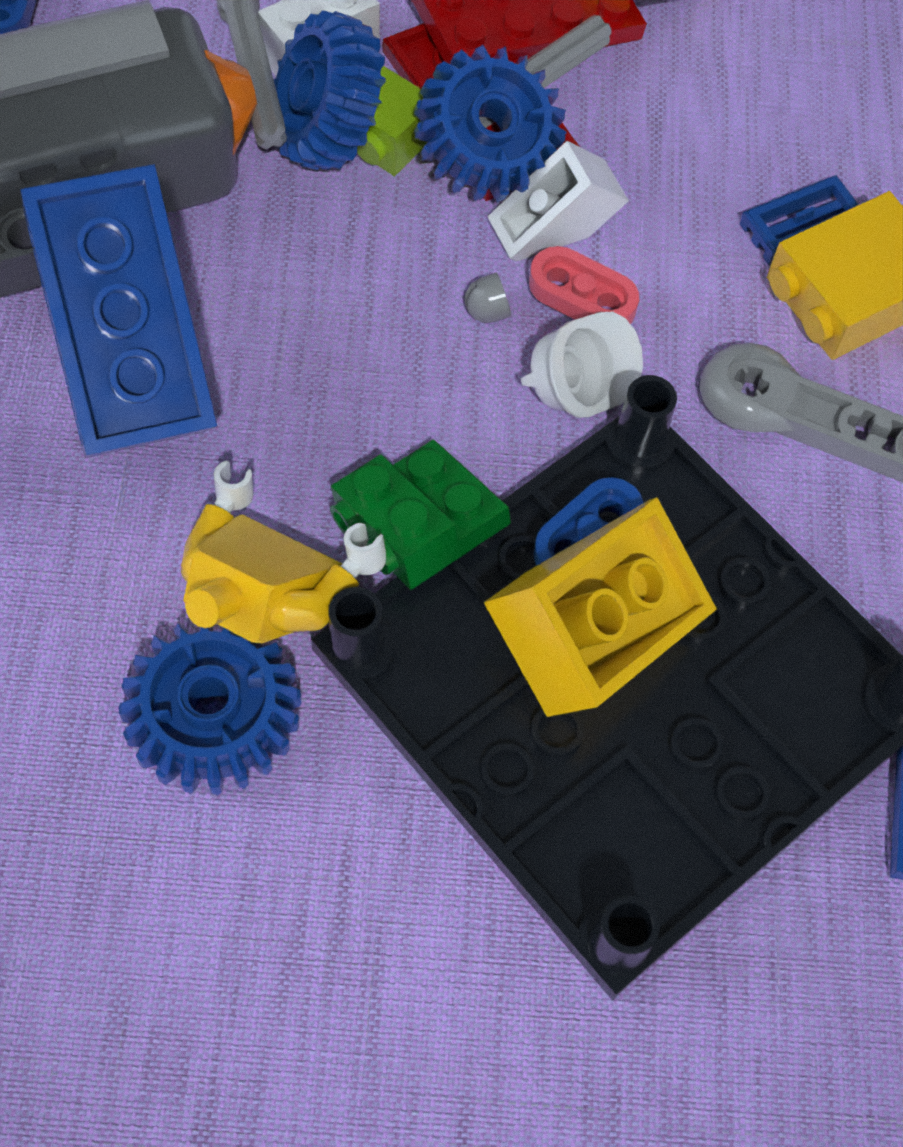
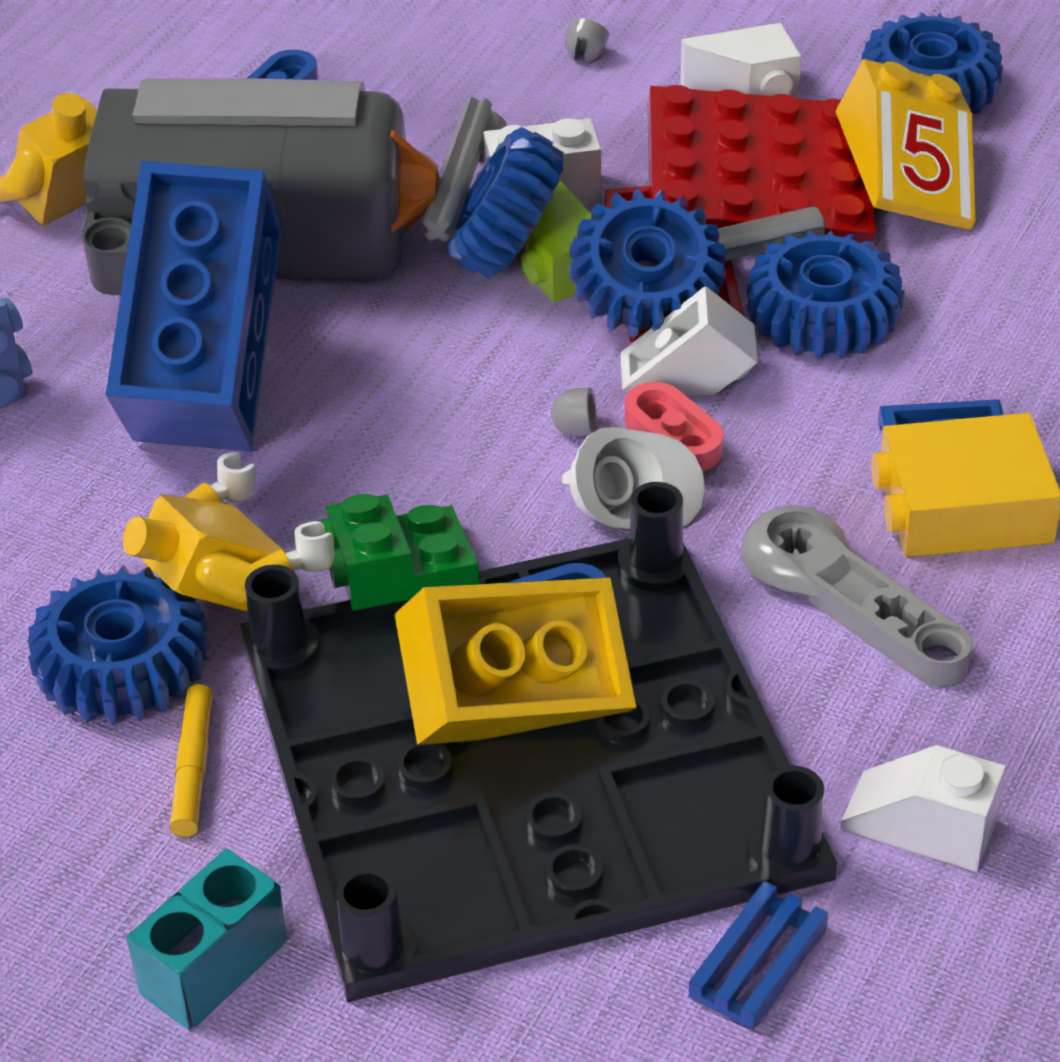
camera: 30 degrees right, 20 degrees down
none -> teal piece [126,848,286,1031]
none -> yellow piece [170,684,213,837]
none -> blue gear [746,230,904,360]

